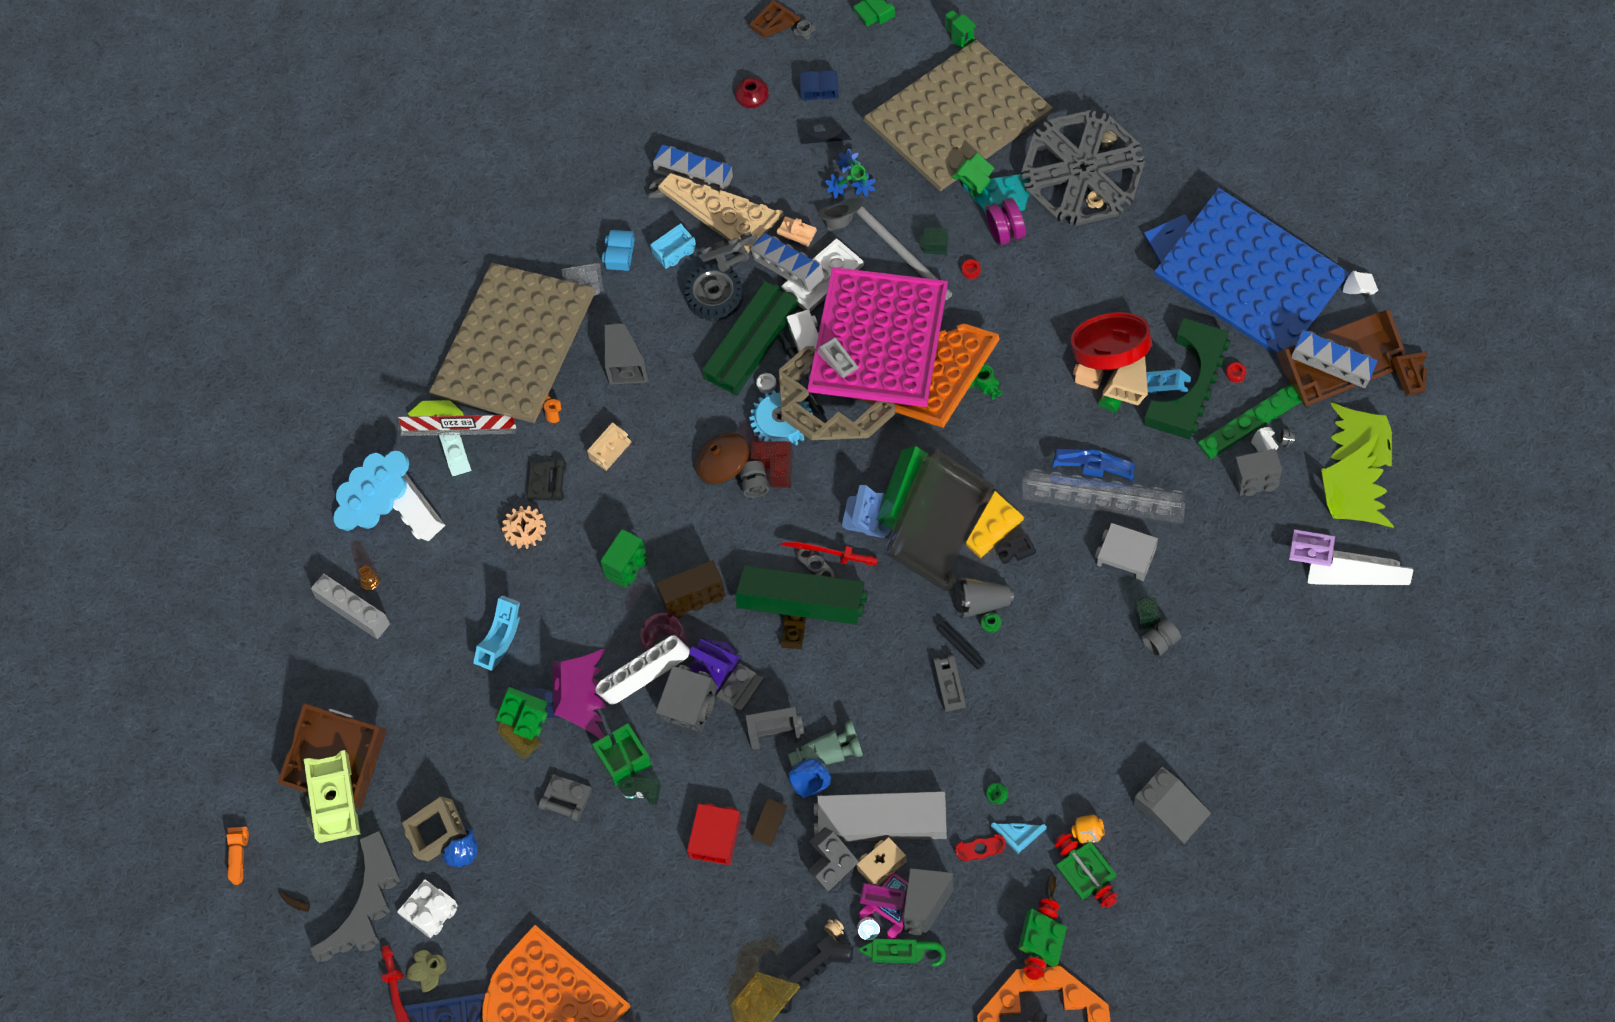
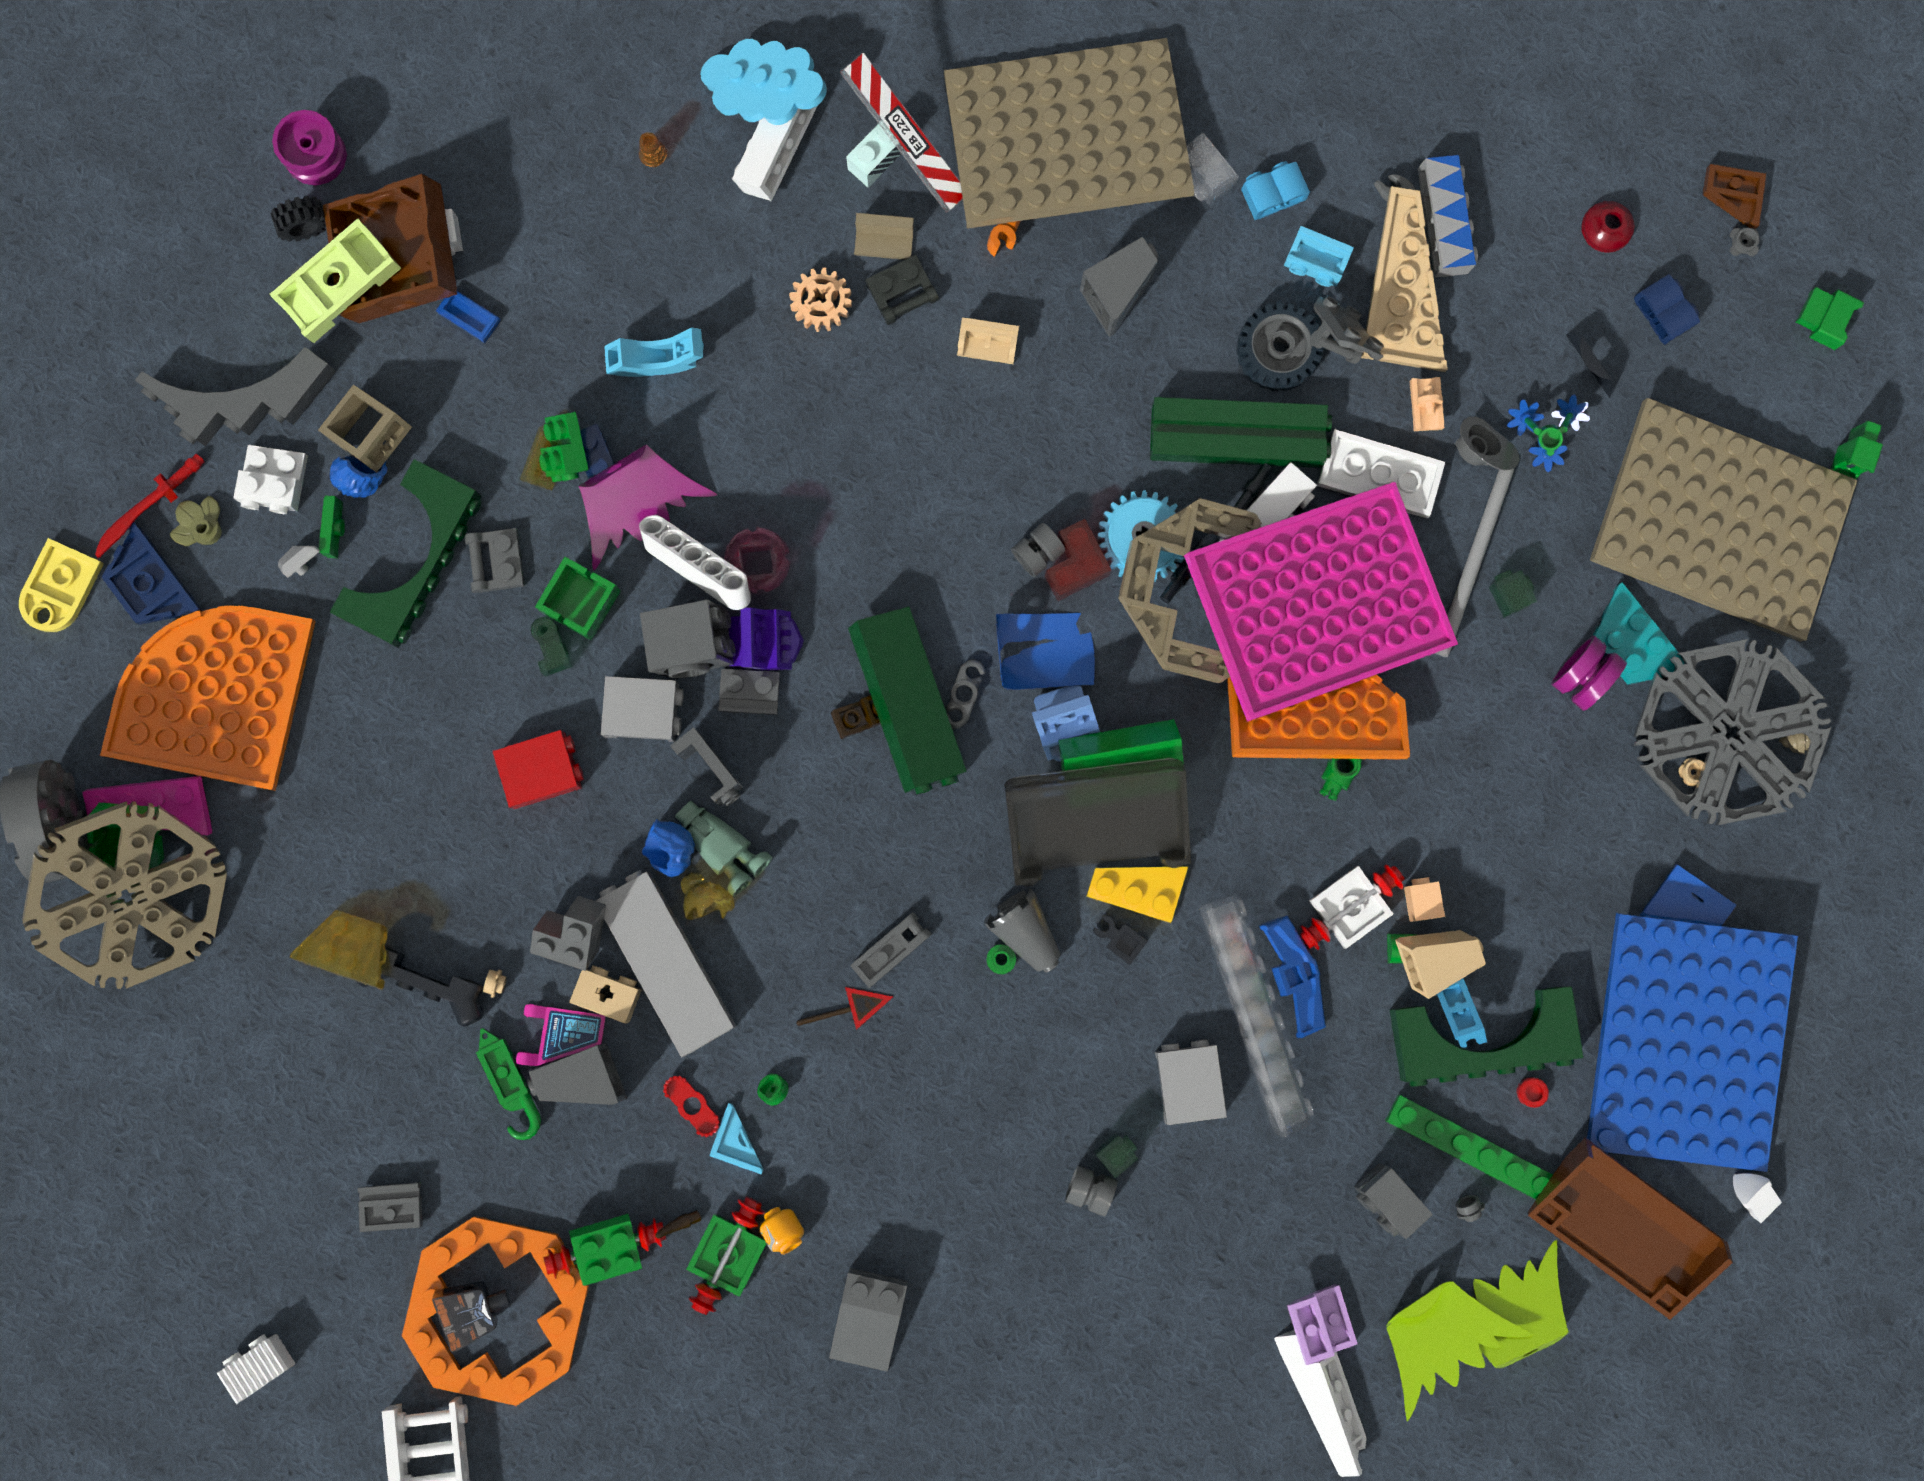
camera: 50 degrees right, 20 degrees up
orange piece [227,827,249,885] -> none
dark brown helmet [279,891,310,912] -> none
light grey brick [311,573,390,640] -> none
lime tile [408,400,464,417] -> none
green piece [600,529,647,589] -> none
dark brown piece [656,560,726,620] -> none
reddish brown dish [695,432,750,484] -> none
light grey brick [750,233,825,292] -> none
dark brown slope [752,798,788,846] -> none
white tile [757,373,777,393] -> none
red sword [780,542,878,566] -> none
light grey slope [817,337,859,378] -> none
tile [857,917,880,940] -> none
magenta tile [860,883,906,911] -> none
black axle [937,622,985,670] -> none
green piece [951,153,995,197] -> none
red tile [961,259,981,279] -> none
red brick [1071,312,1152,370] -> none
white tile [1251,427,1278,452] -> none
light grey brick [1291,330,1378,389] -> none
reddish brown wing [1392,352,1427,396] -> none
none -> black tyre [270,196,326,242]
none -> magenta wheel [272,110,347,186]
none -> light grey piece [278,546,320,578]
none -> green plate [319,495,345,559]
none -> dark green arch [330,459,481,648]
none -> blue tile [436,291,501,343]
none -> light grey panel [601,676,684,742]
none -> clear yellow piece [681,872,735,920]
none -> piece [796,987,893,1030]
none -> dark tan panel [854,213,914,260]
none -> blue piece [996,613,1095,690]
none -> white plate [1299,864,1405,950]

